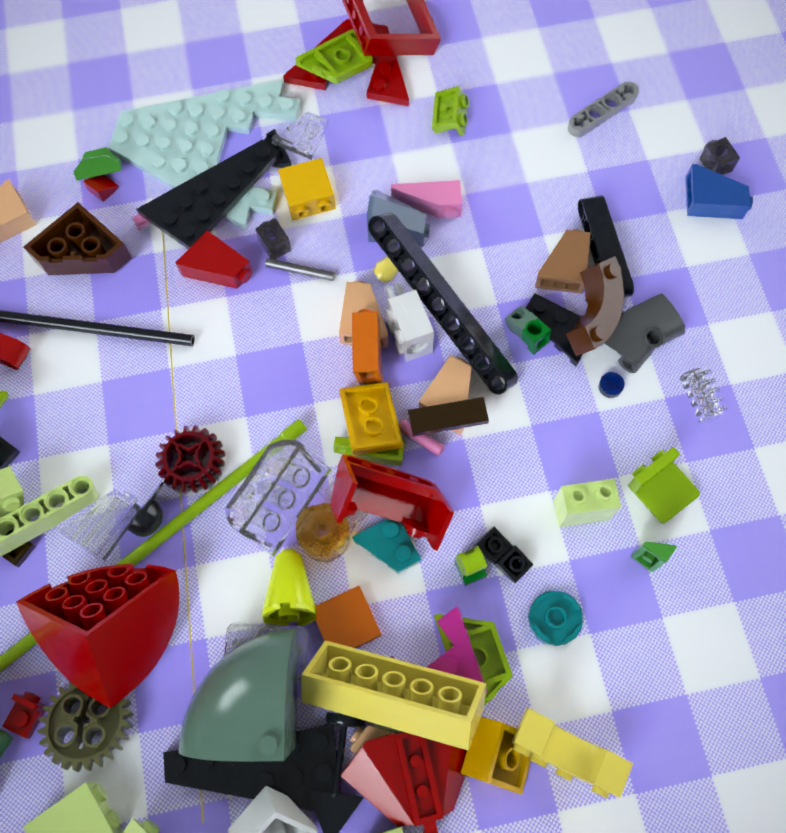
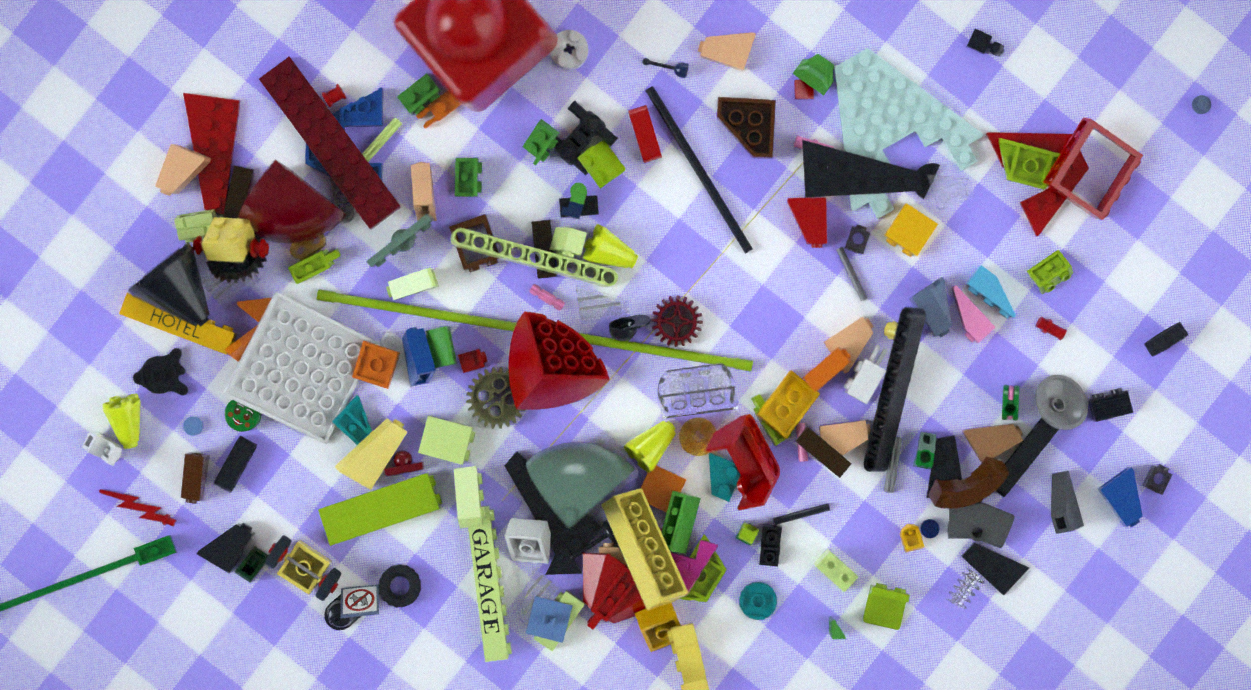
camera: 50 degrees right, 20 degrees up
light grey beam [567,81,639,137] -> none
none -> bright pink axle [529,284,565,311]
none -> neon yellow cone [583,224,638,269]
none -> bright green brick [661,491,701,553]
none -> black bar [773,503,830,525]
none -> light grey axle [884,437,902,493]
none -> yellow plate [899,523,925,553]
none -> black wing [961,542,1029,596]
none -> black plate [966,28,1005,57]
none -> medium azure slope [966,265,1016,319]
none -> green head [1002,384,1020,421]
none -> red pin [1035,316,1067,340]
none -> light grey dish [1035,375,1088,430]
none -> dark grey slope [1051,470,1084,534]
none -> black brick [1088,387,1133,422]
none -> black tyre [1144,322,1189,357]

